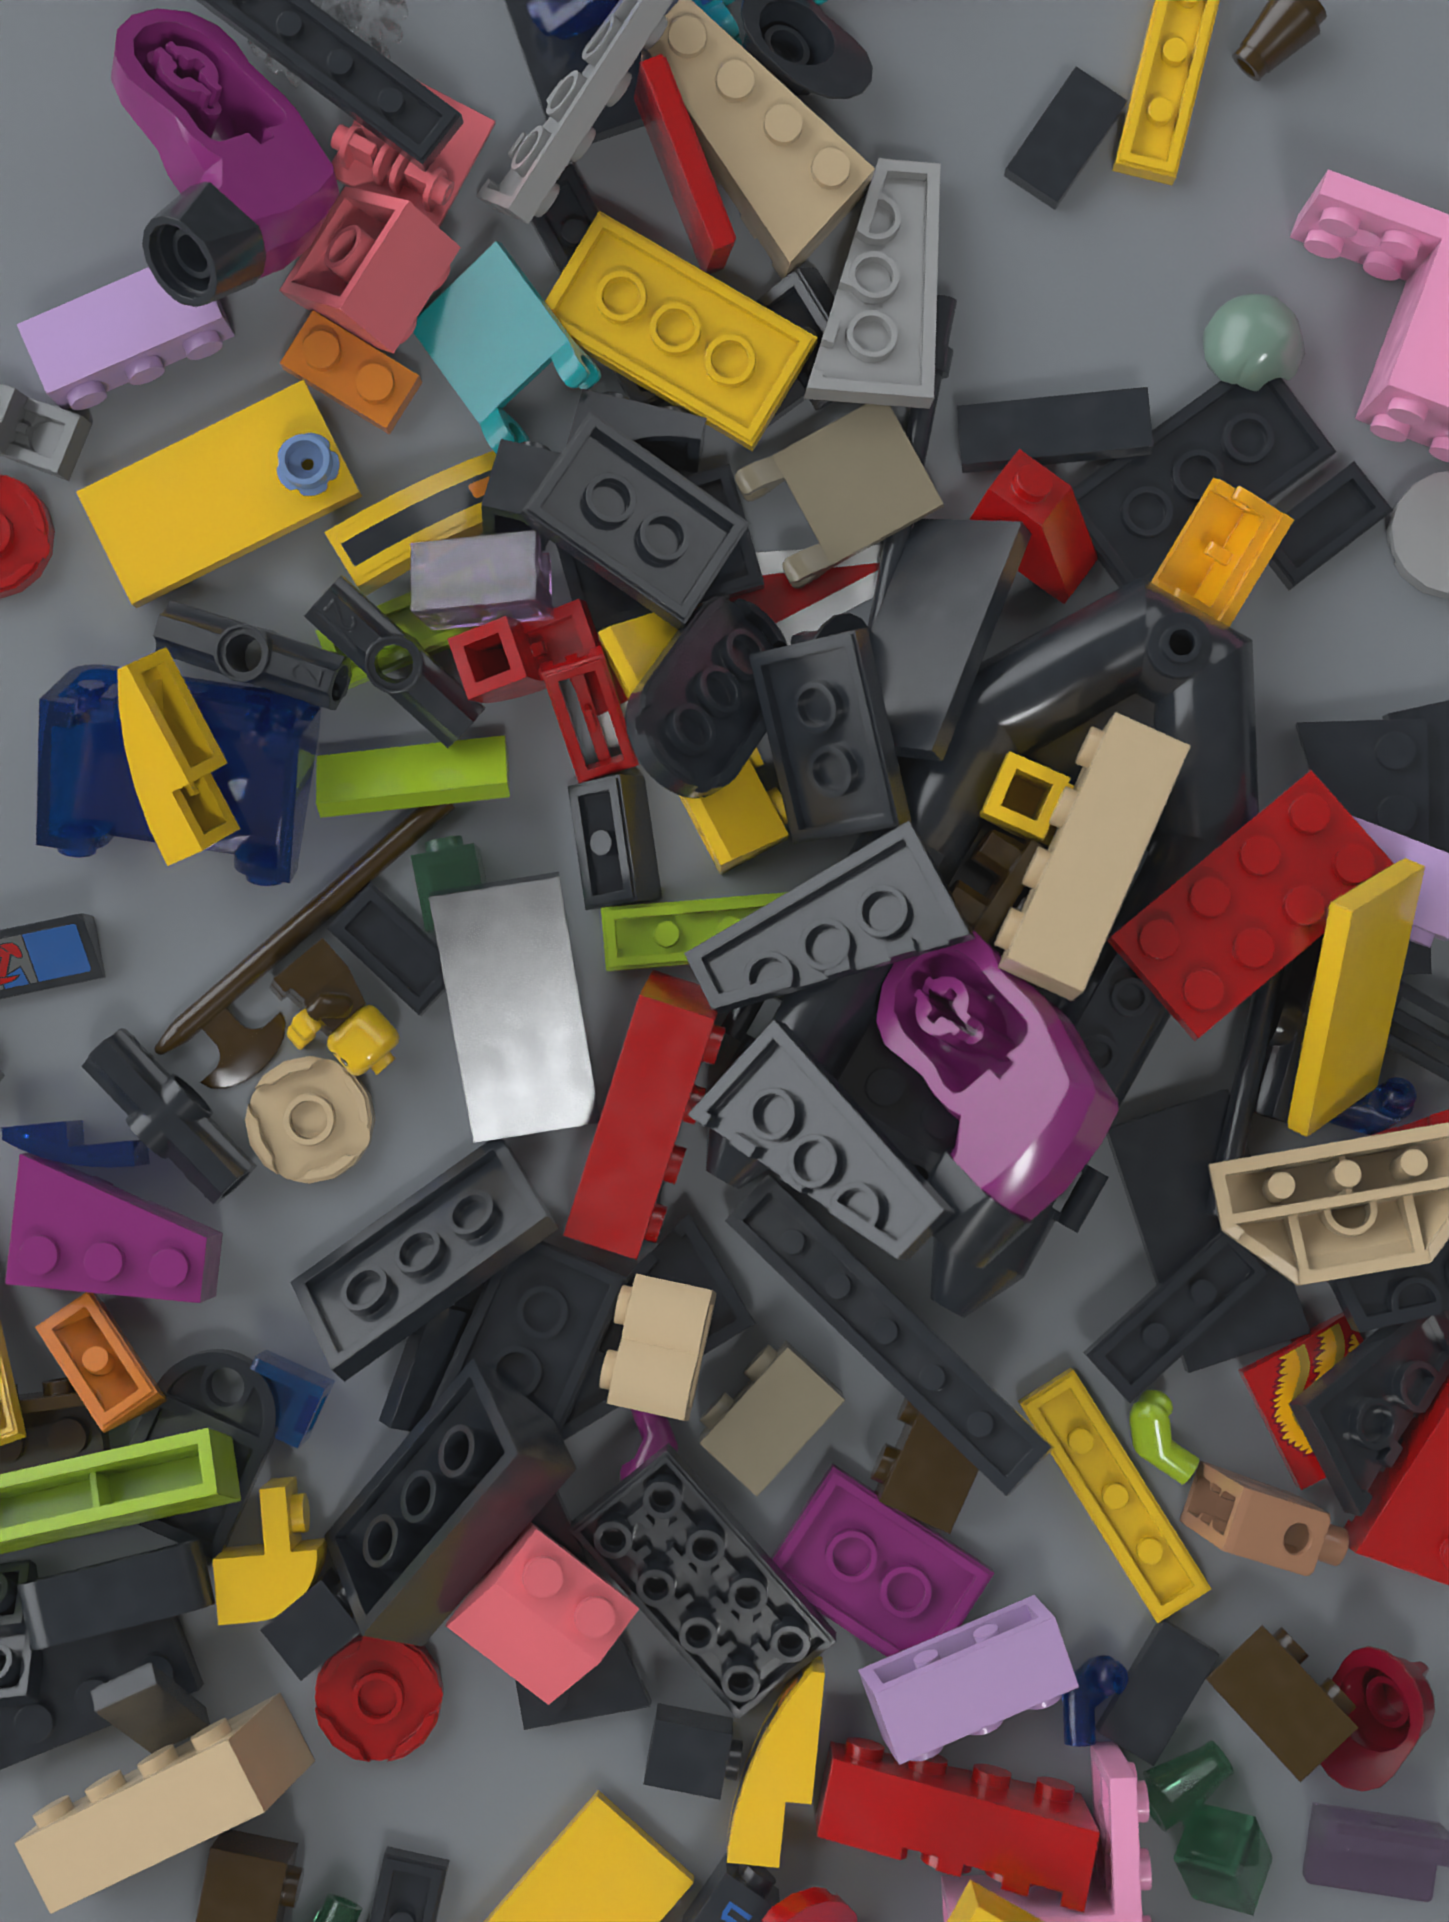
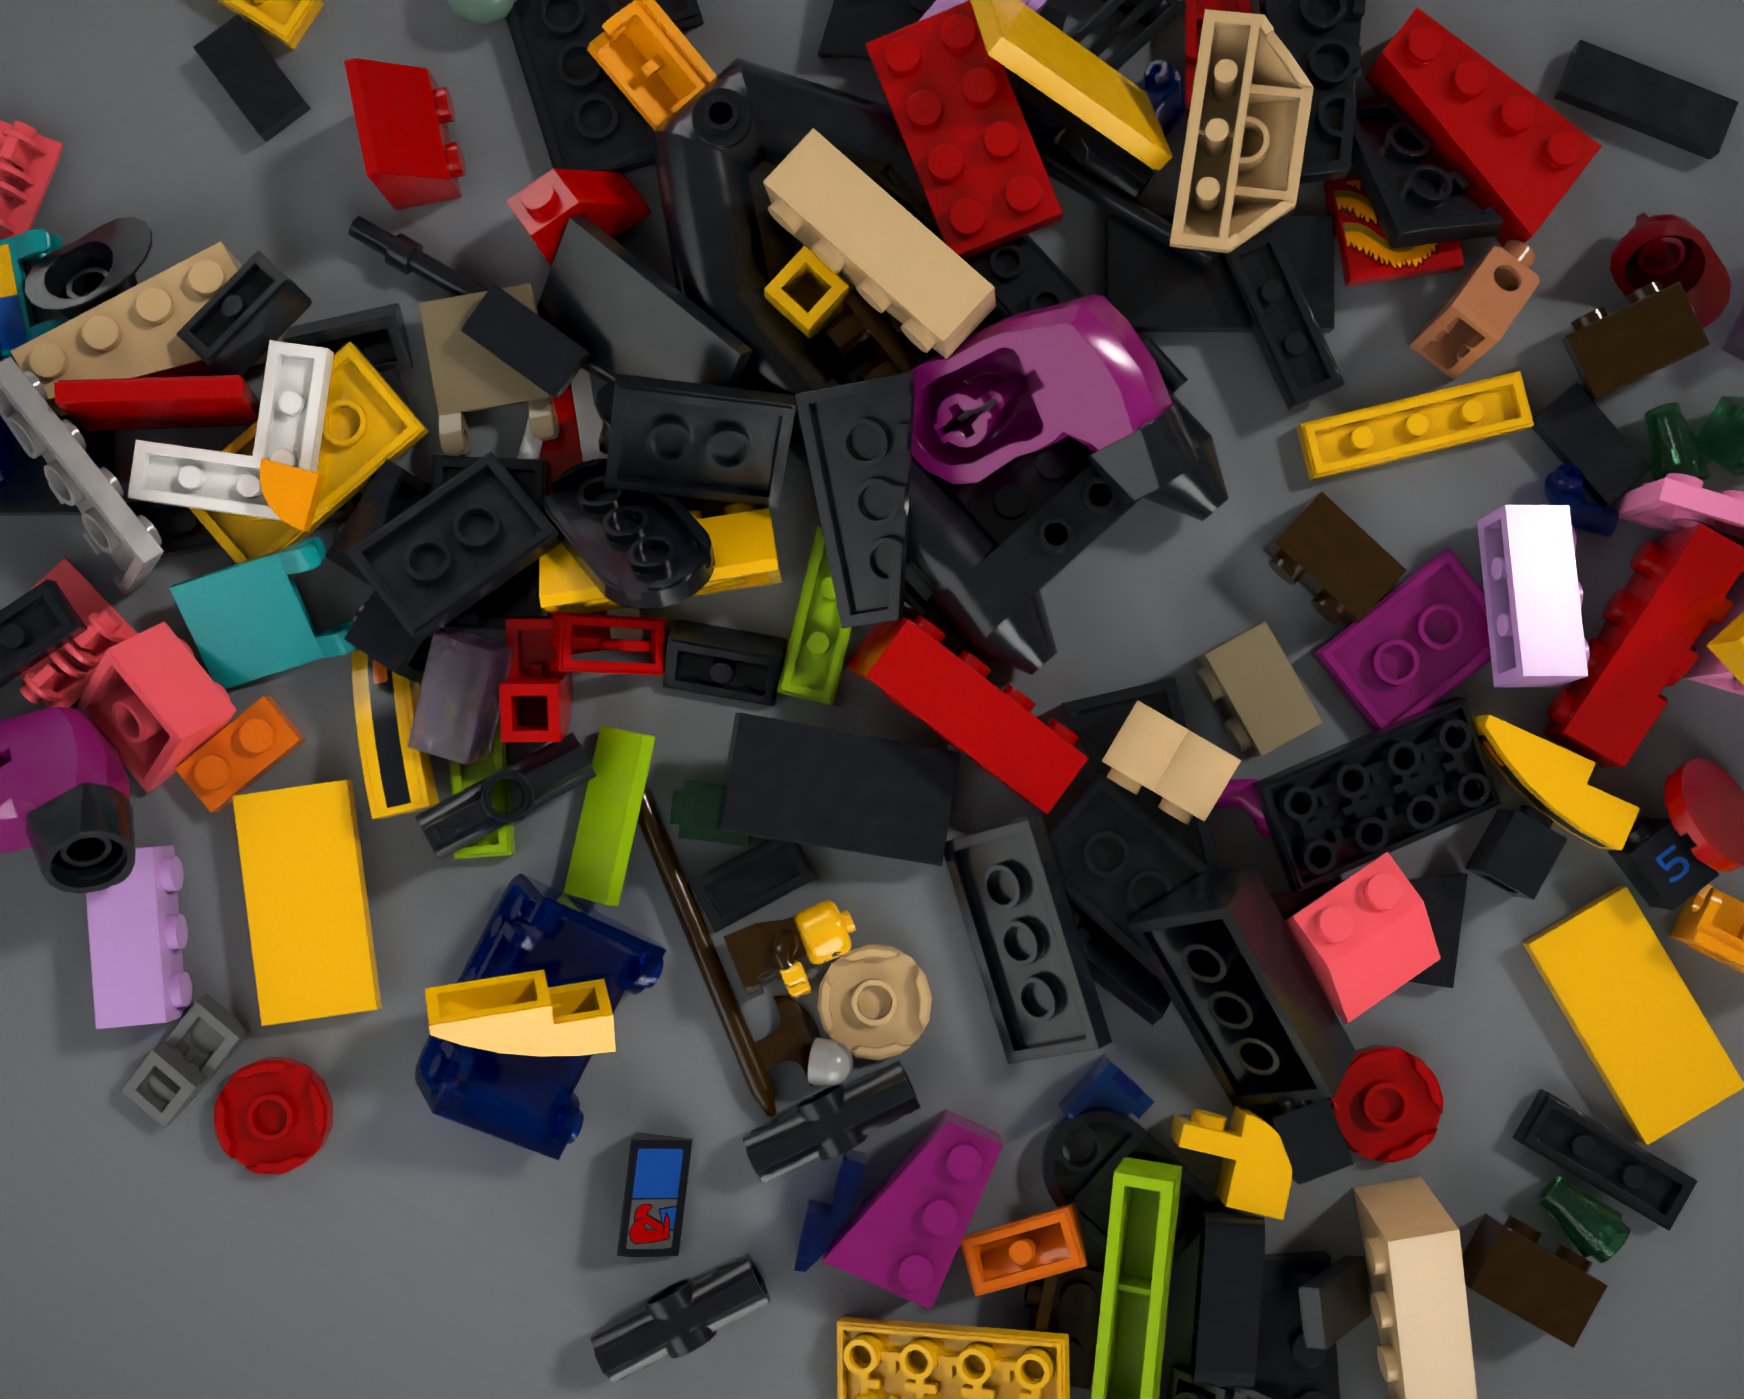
camera: 75 degrees left, 0 degrees up
black piece [153,600,352,710] -> none
medium blue plate [277,433,340,496] -> none
wing [688,1020,954,1260] -> none
black plate [725,1174,1054,1496] -> none
light grey wing [804,158,941,409] -> none
black tile [957,387,1153,473] -> none
lime arm [1129,1390,1199,1485] -> none
none -> white plate [127,340,334,521]
none -> black slope [176,250,312,377]
none -> light orange tile [259,458,325,533]
none -> red slope [344,58,466,210]
none -> black tile [460,283,591,400]
none -> light grey hinge [808,1037,853,1087]

